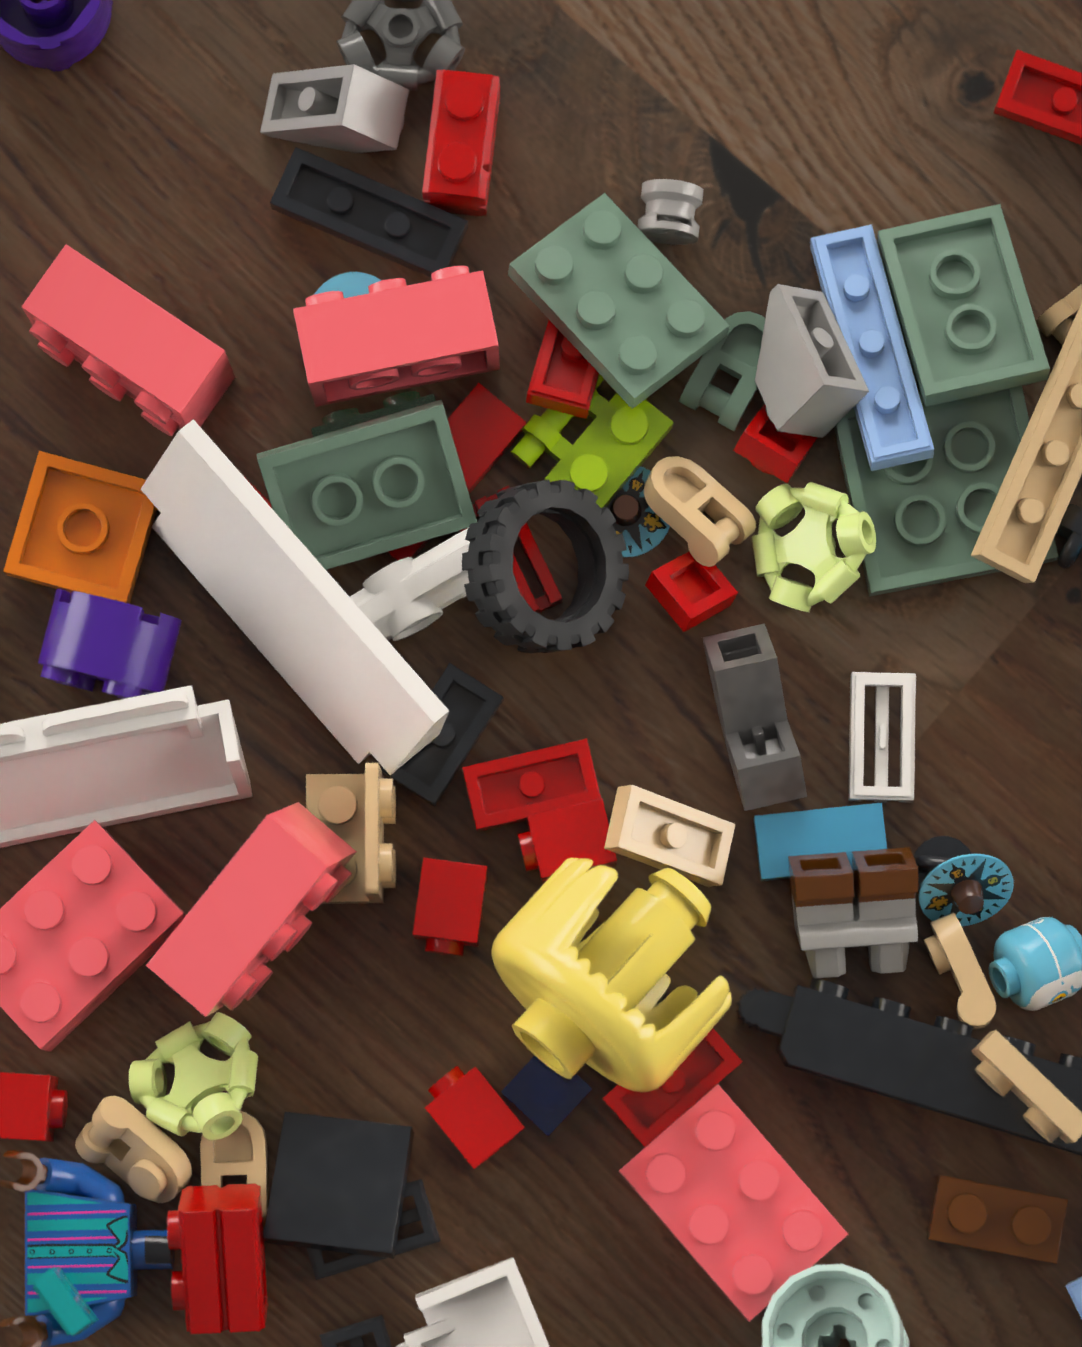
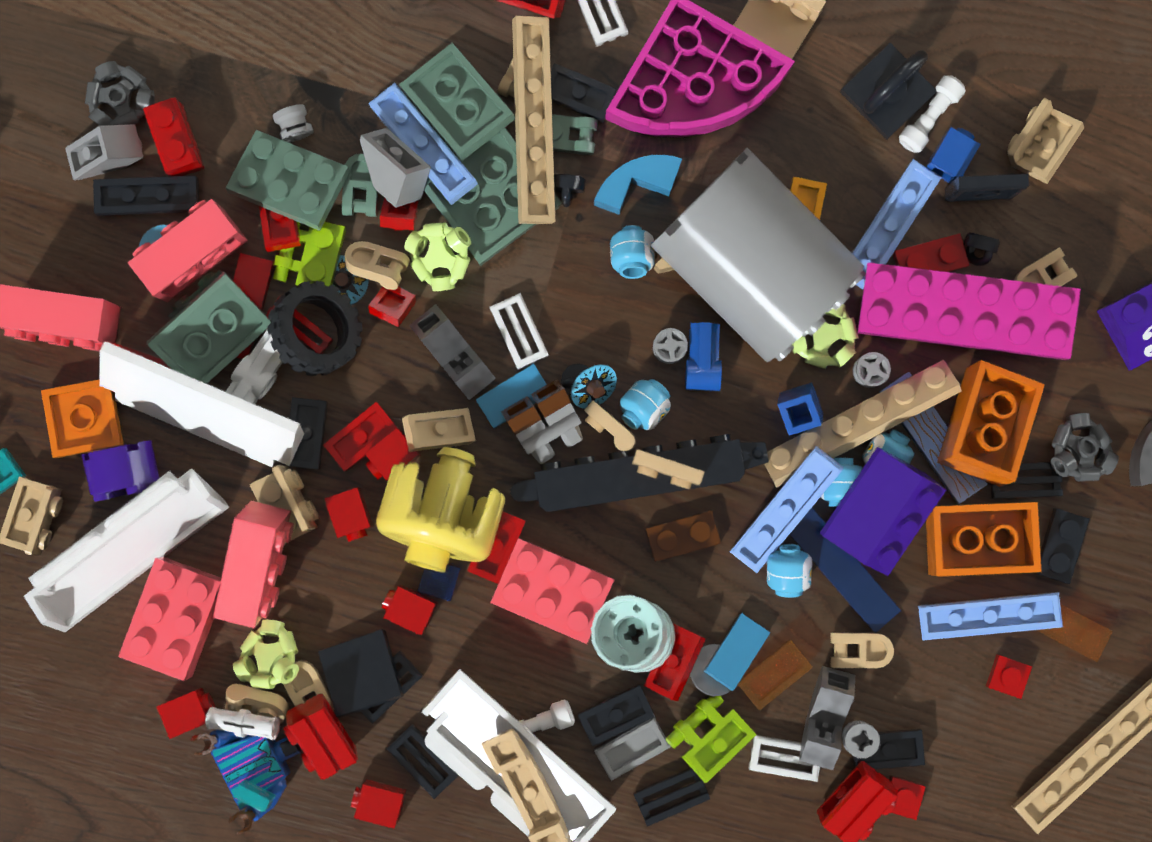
camera: 30 degrees left, 5 degrees up
none -> white pin [206,707,280,740]

